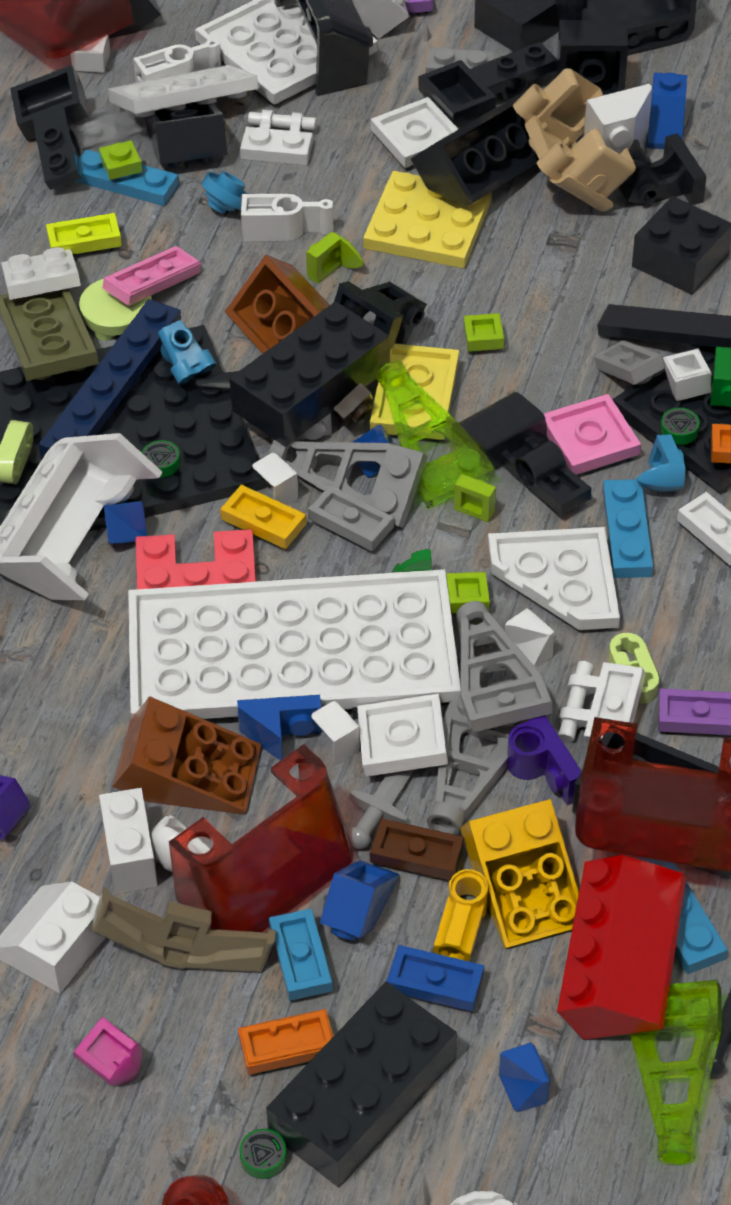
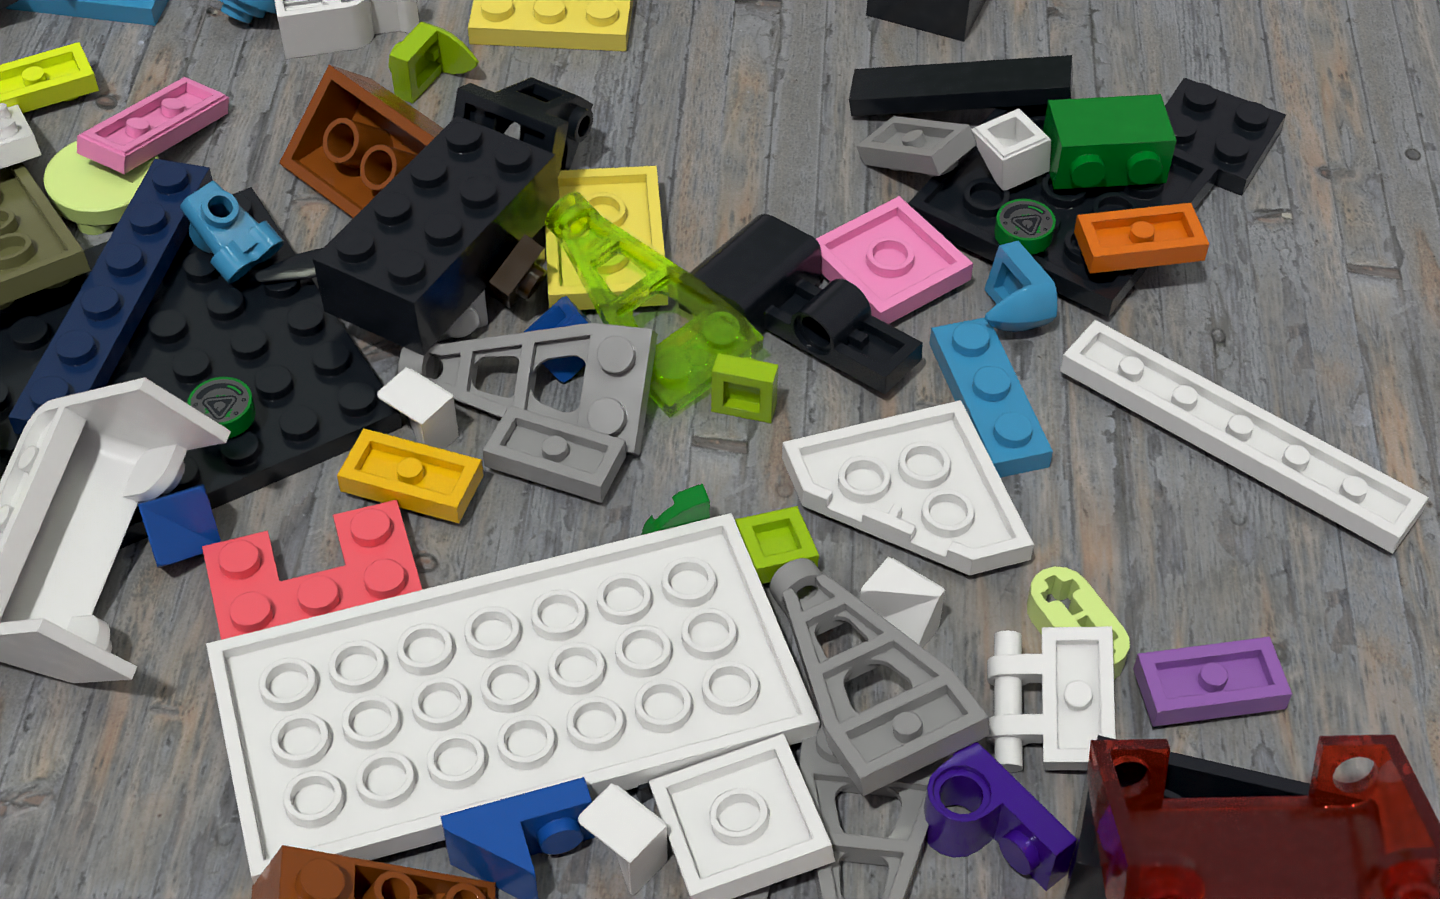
camera: 15 degrees left, 0 degrees up
lime plate [463,313,504,352] -> none

